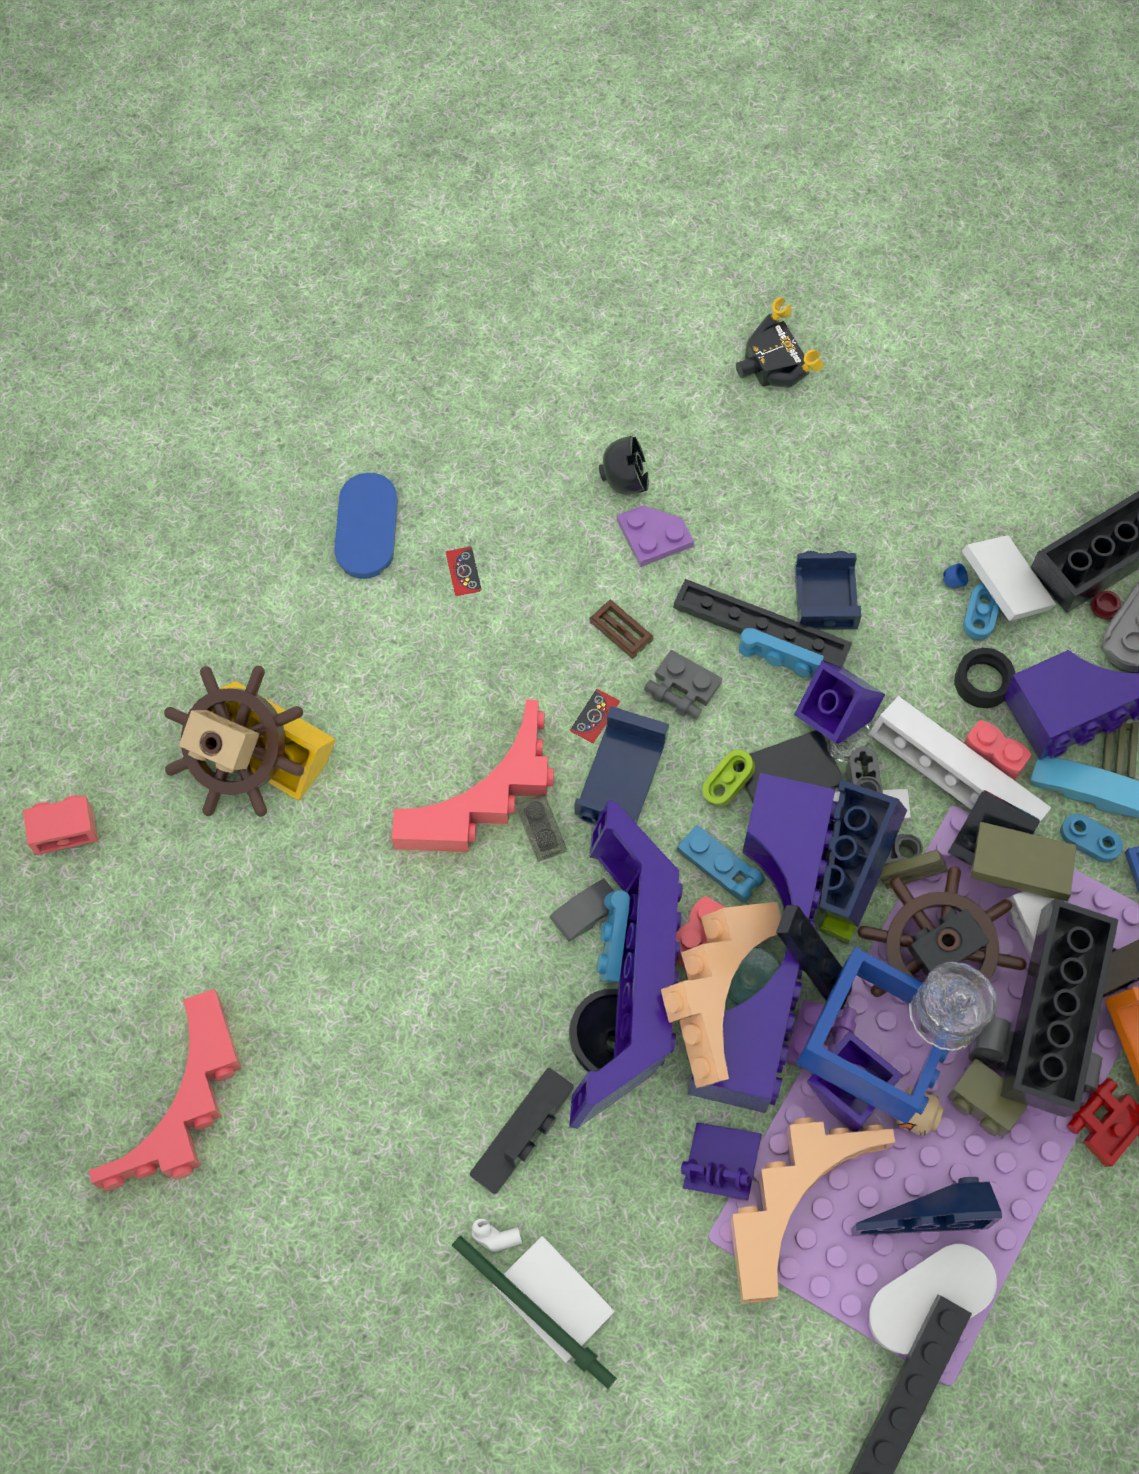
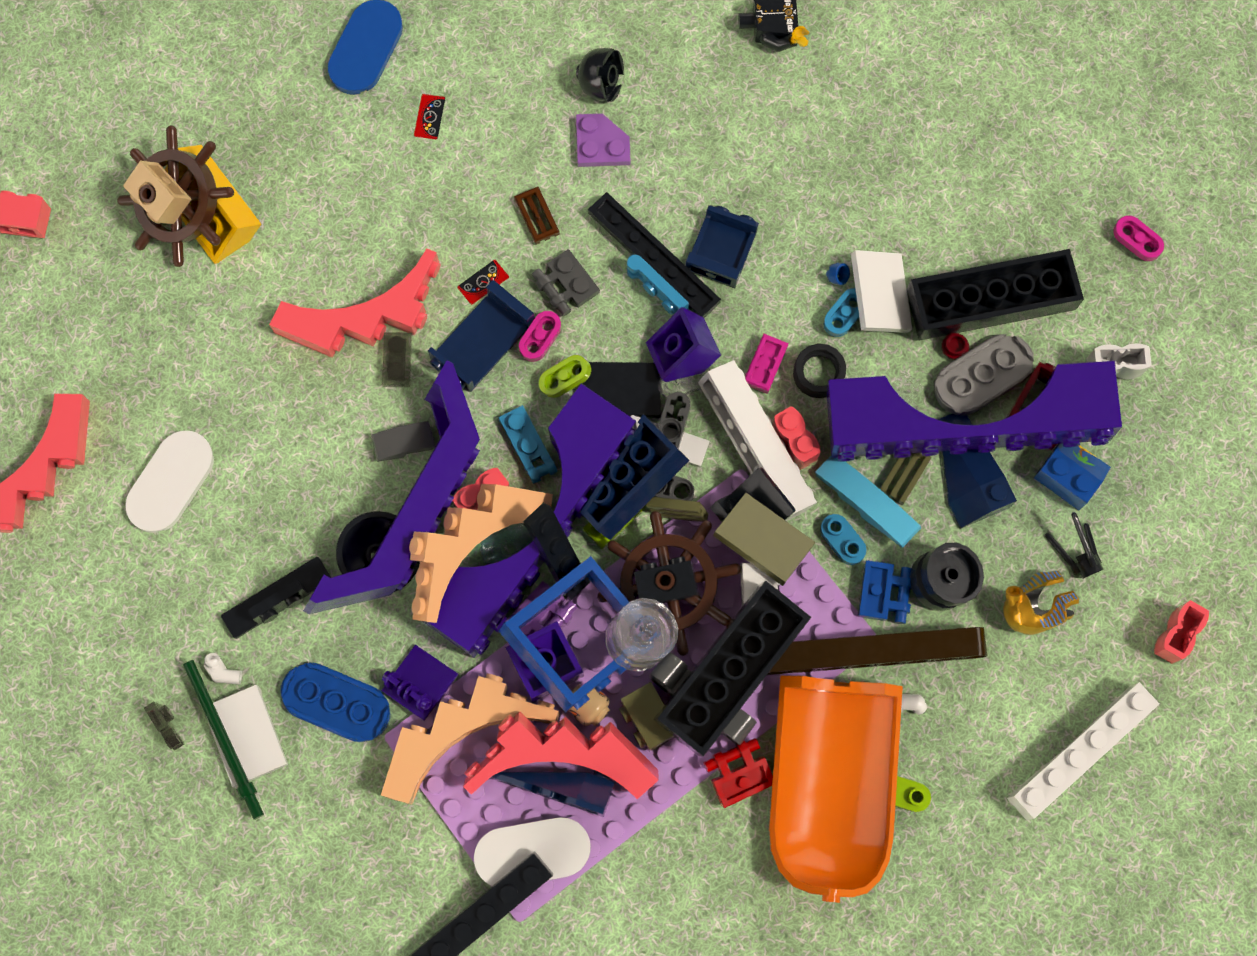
camera: 20 degrees right, 10 degrees up
dark azure plate [596,890,630,983] -> none
none -> white tile [126,431,214,533]
none -> clear smoke plate [144,701,184,751]
none -> blue tile [281,663,391,742]
none -> coral arch [463,712,659,799]
none -> dark pink plate [519,311,561,362]
none -> dark pink plate [745,333,789,394]

